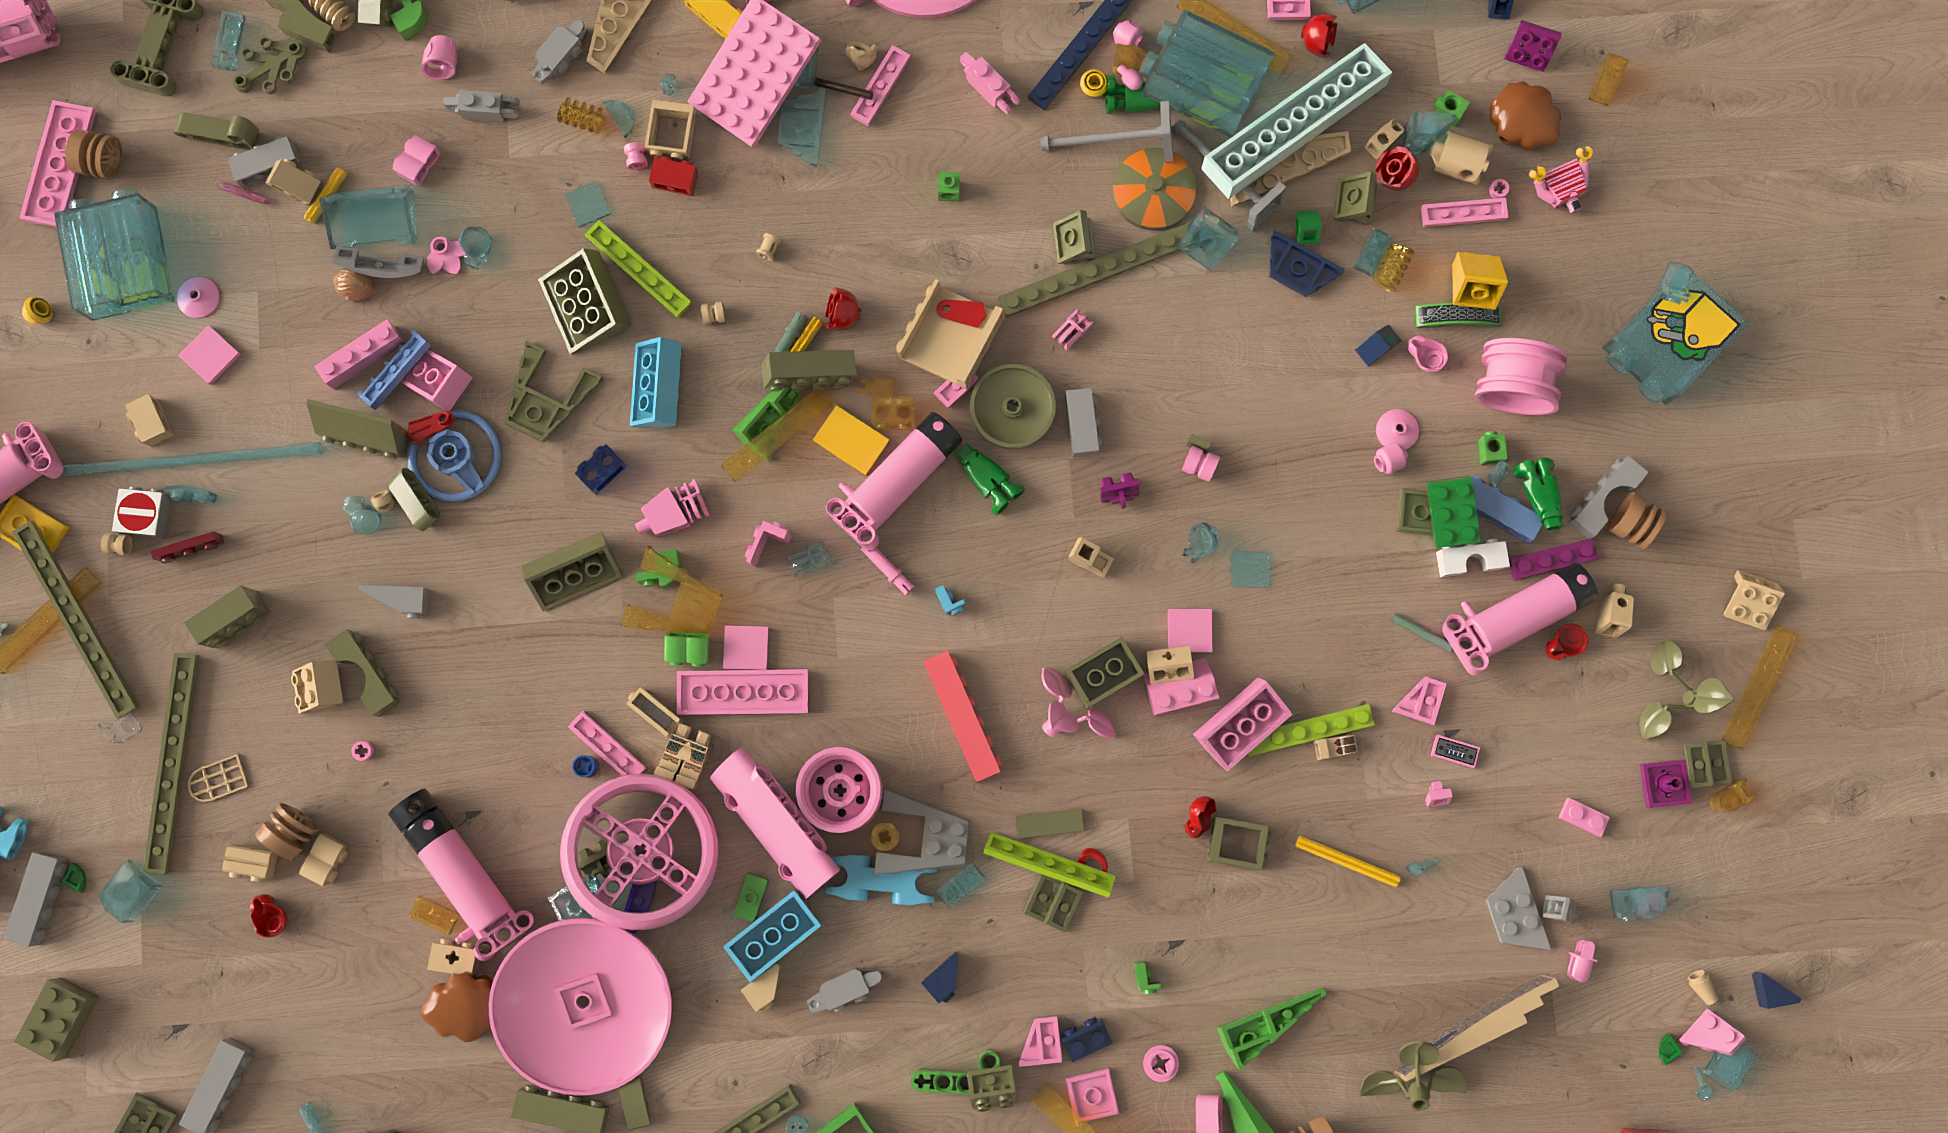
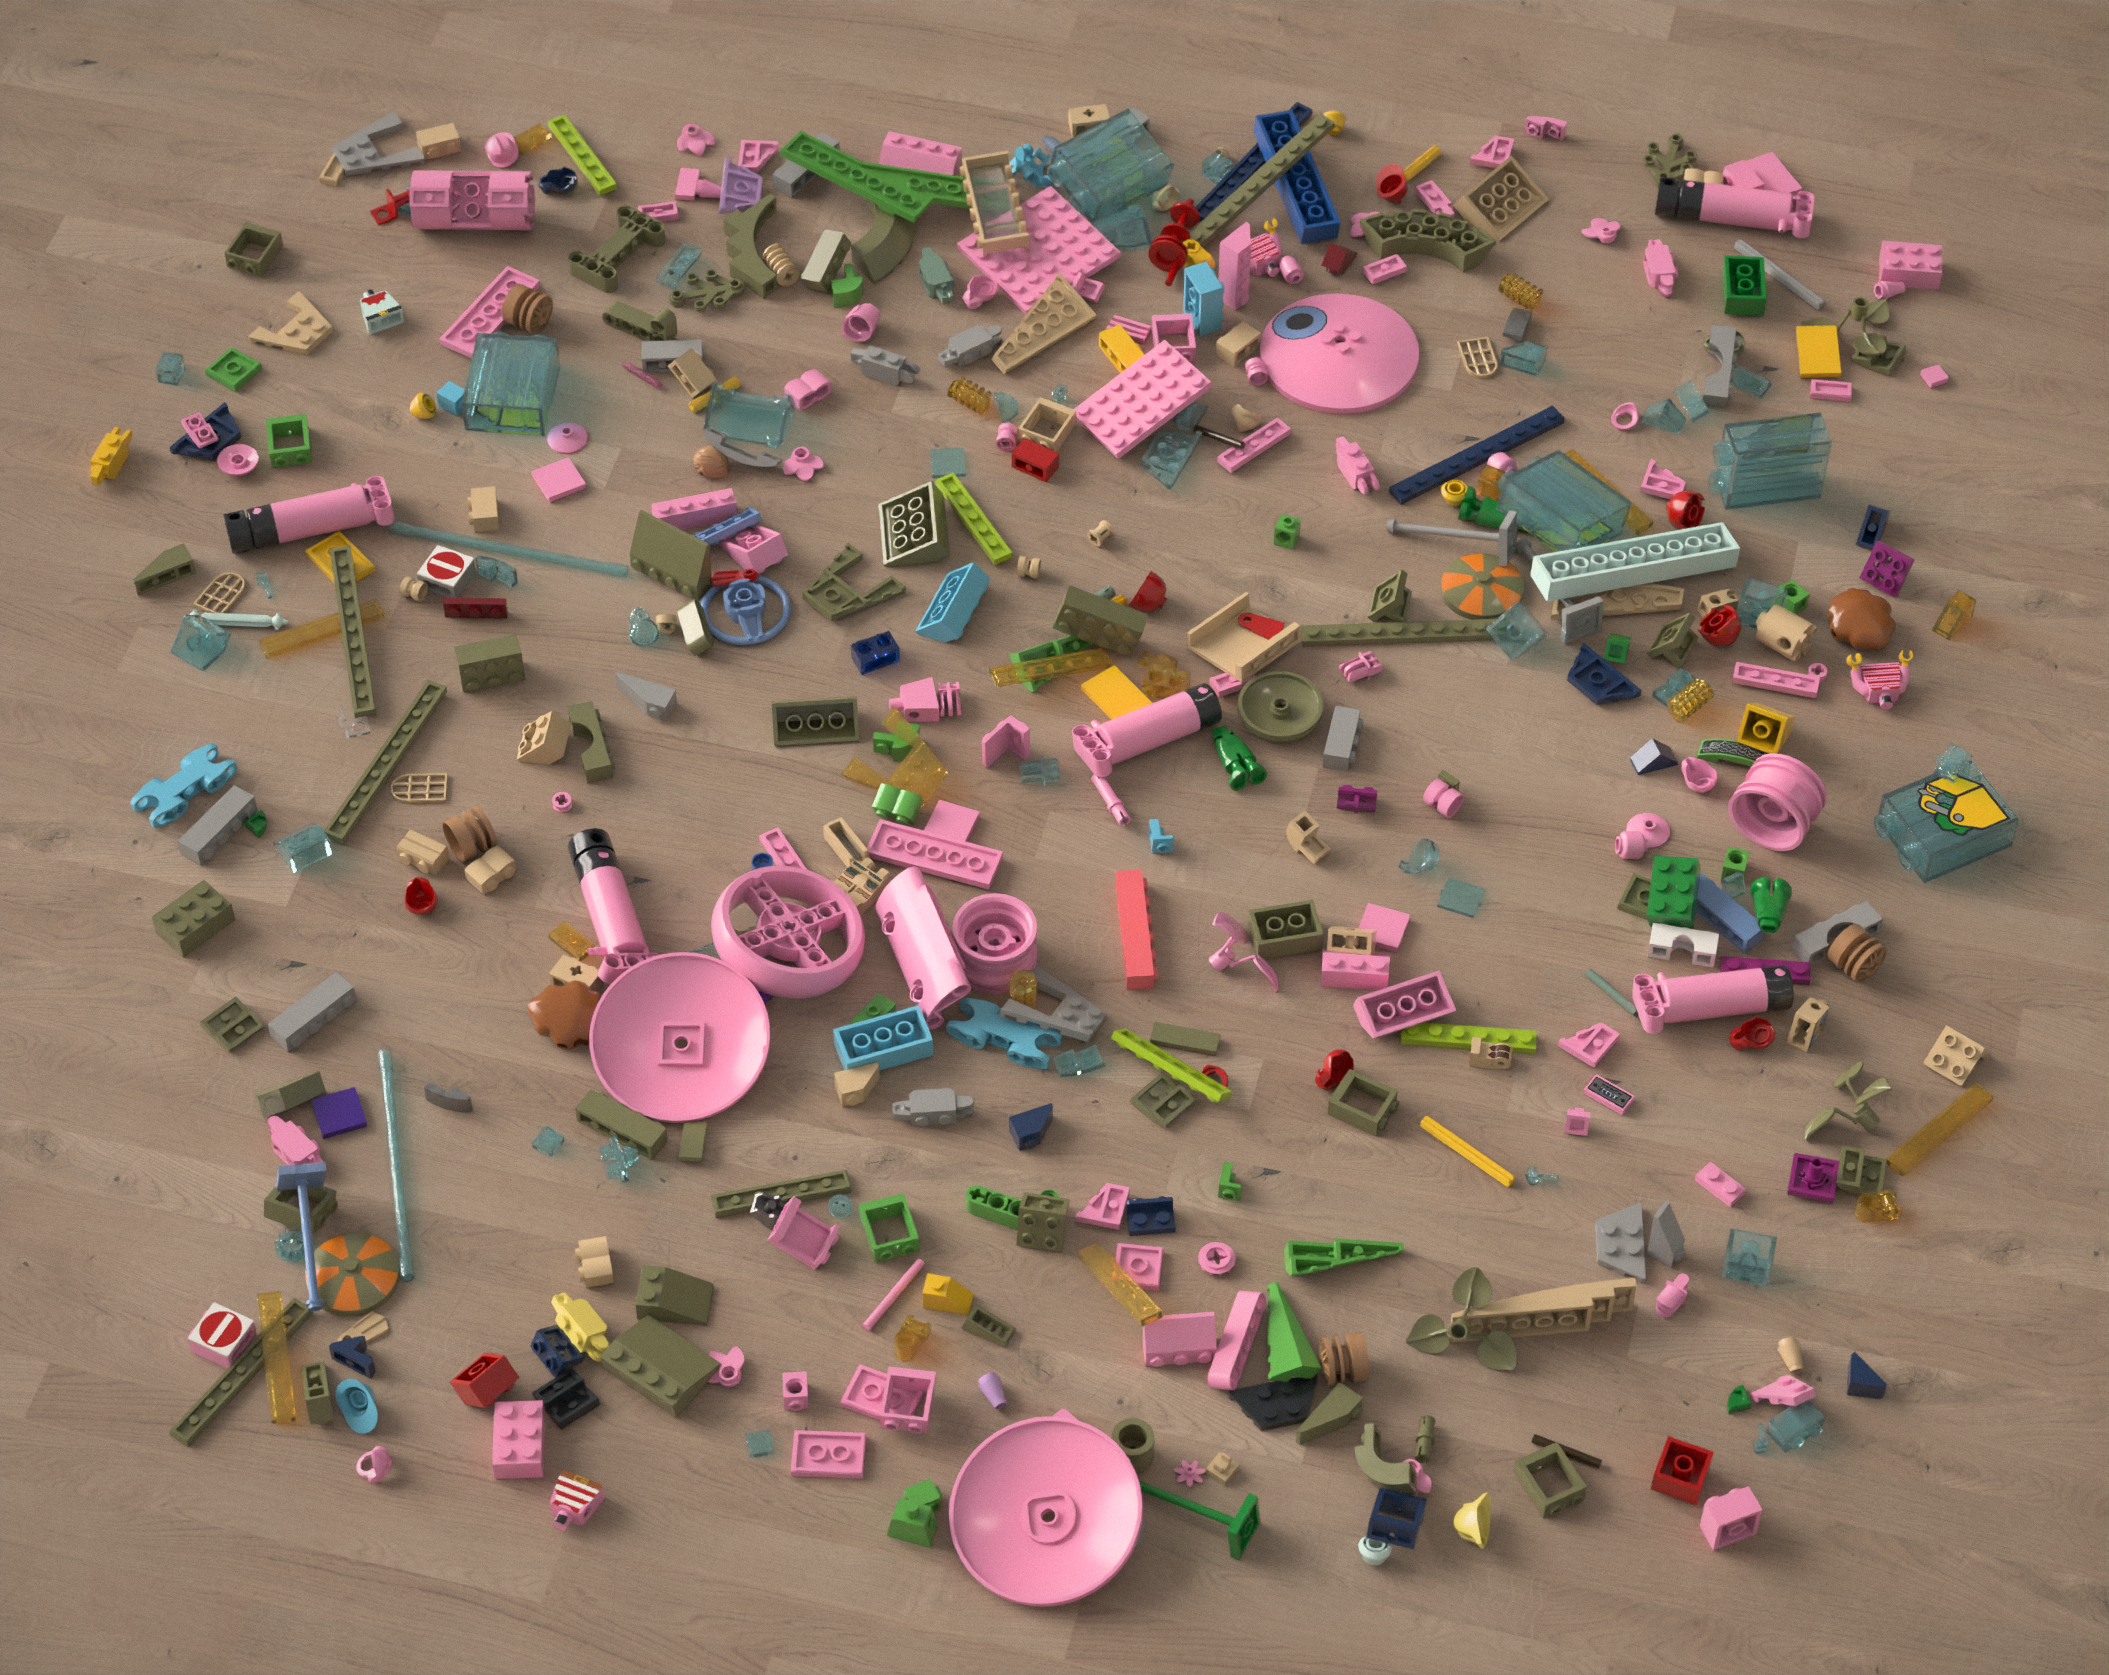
camera: 20 degrees right, 30 degrees down
clear light blue hair [459,226,492,270] -> none
bright pink cylinder [1117,64,1143,90] -> none
none -> medium azure brick [436,381,470,416]

